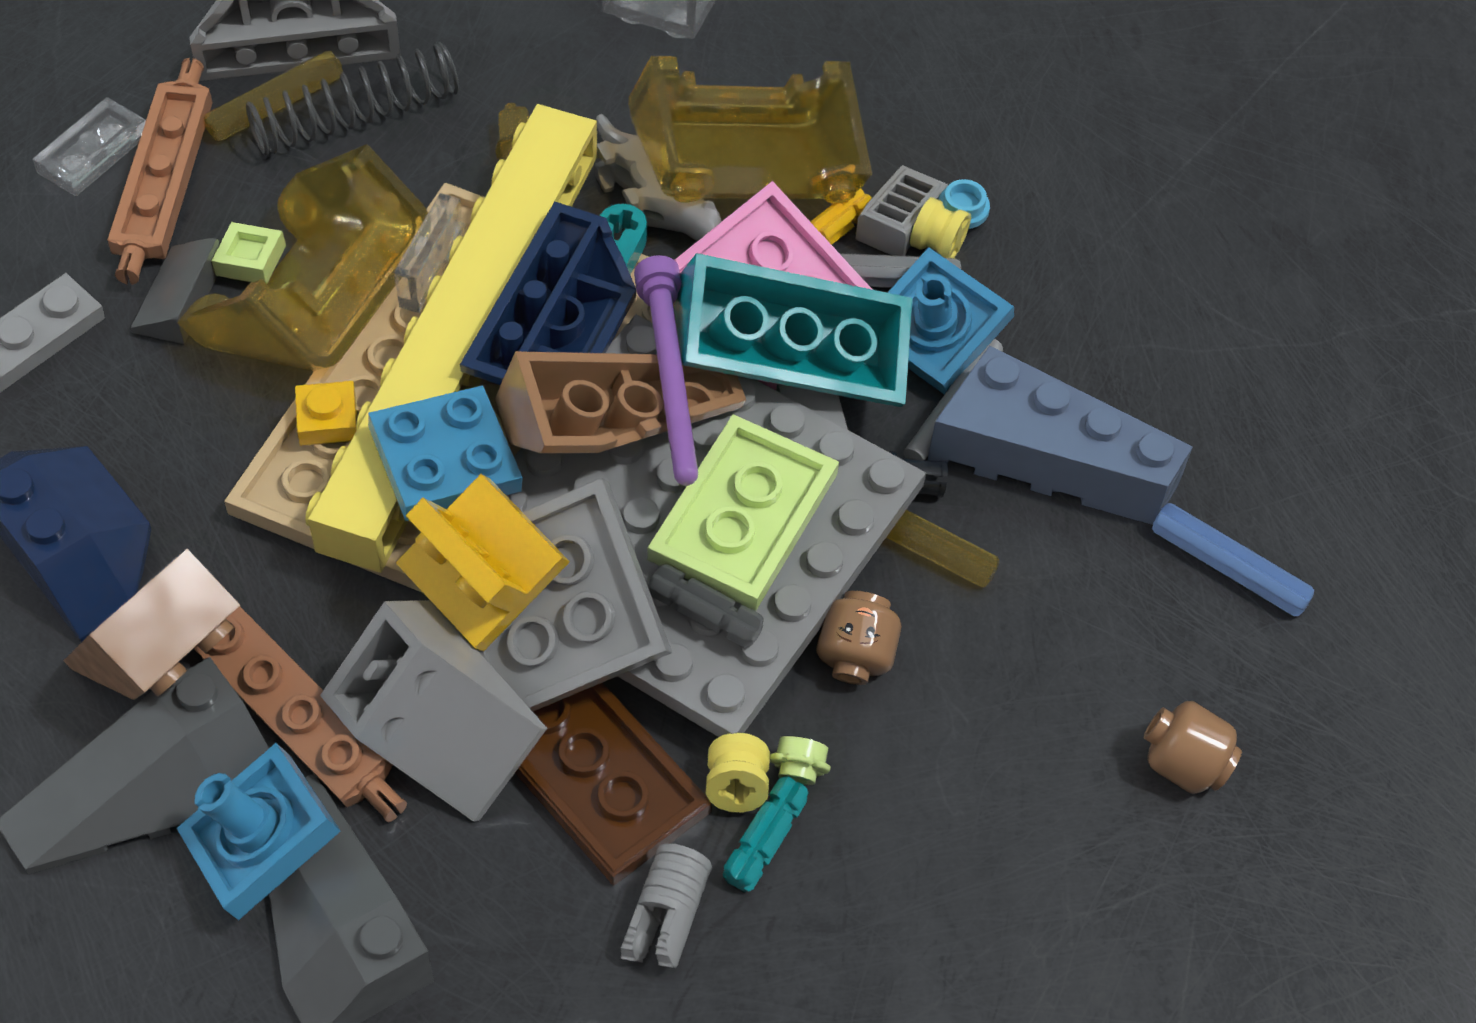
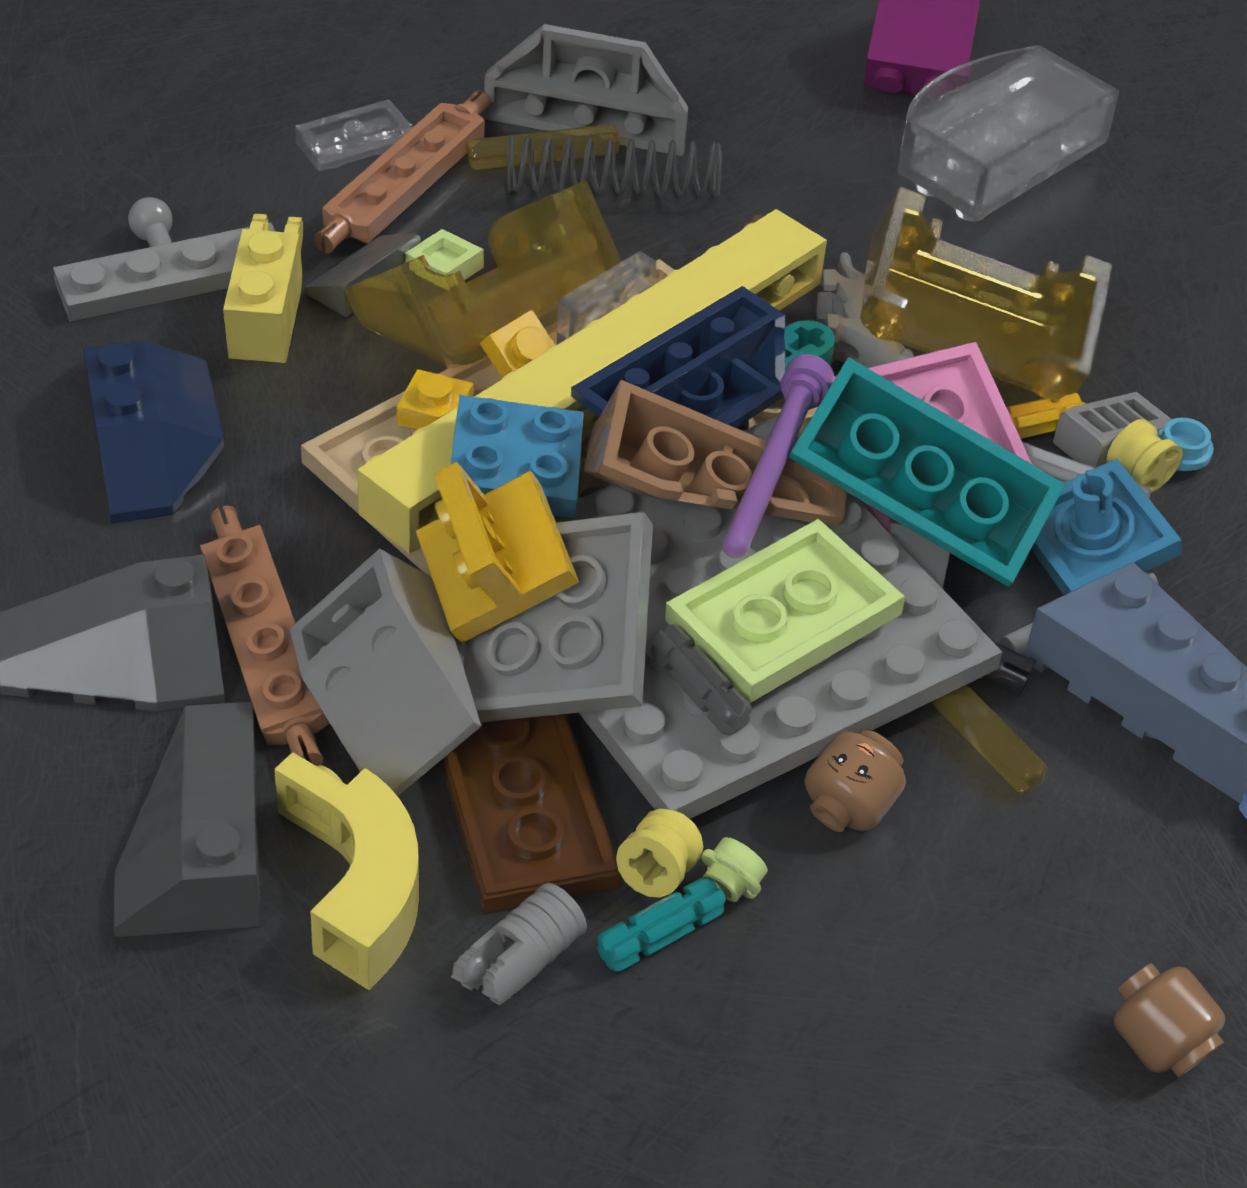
camera: 25 degrees right, 10 degrees down
slope [63,549,240,700] -> none
dark azure plate [177,743,341,920] -> none
none -> light yellow hinge [223,214,303,363]
none -> light yellow arch [275,752,419,990]
none -> yellow plate [480,310,555,378]

